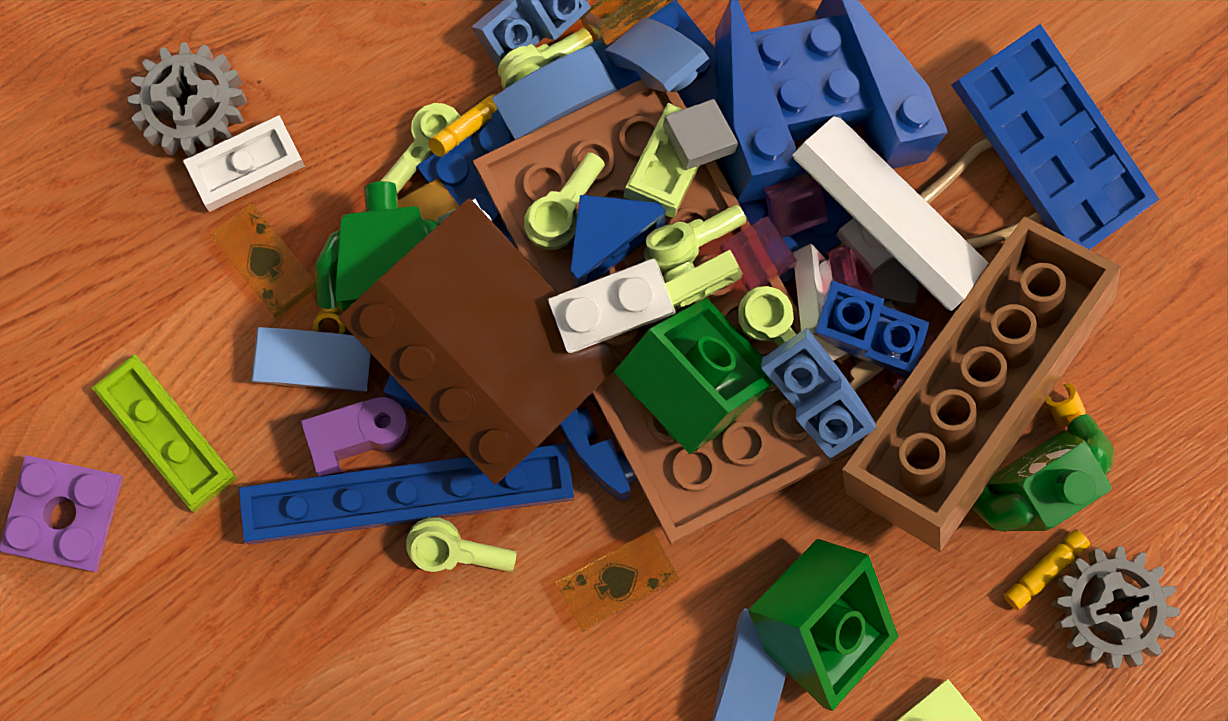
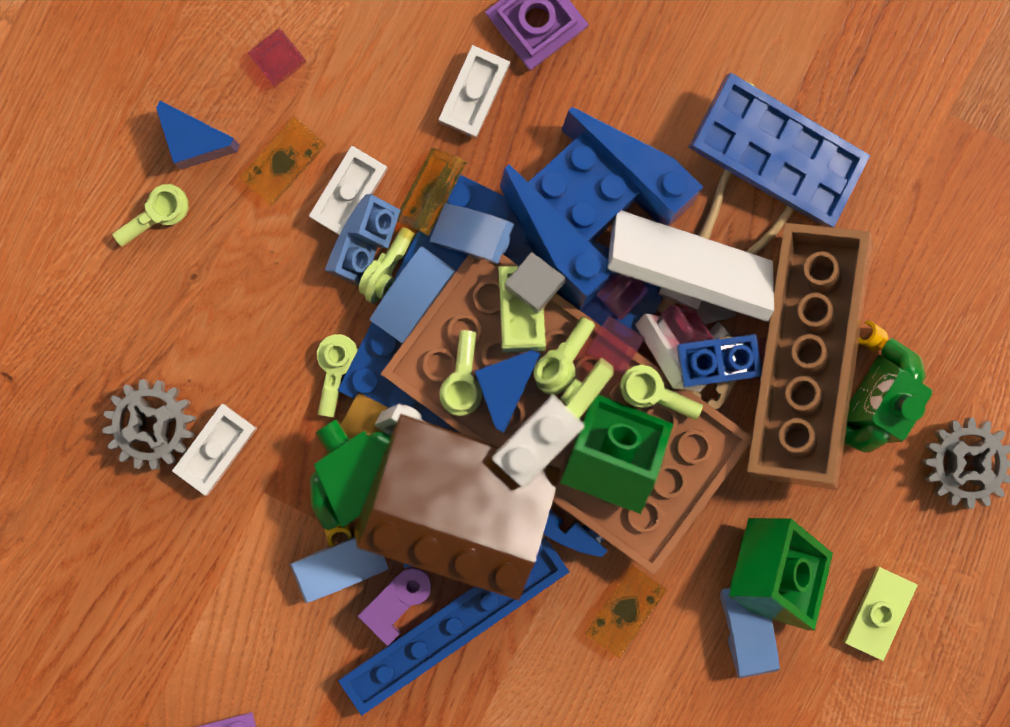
camera: 25 degrees left, 10 degrees up
lime tile [92,354,238,513] -> none
clear yellow tile [209,203,315,319] -> none
yellowish green plate [406,517,517,573] -> none
yellow wheel [428,94,498,157] -> none
medium blue slope [761,328,876,459] -> none
yellow wheel [1003,529,1090,611] -> none

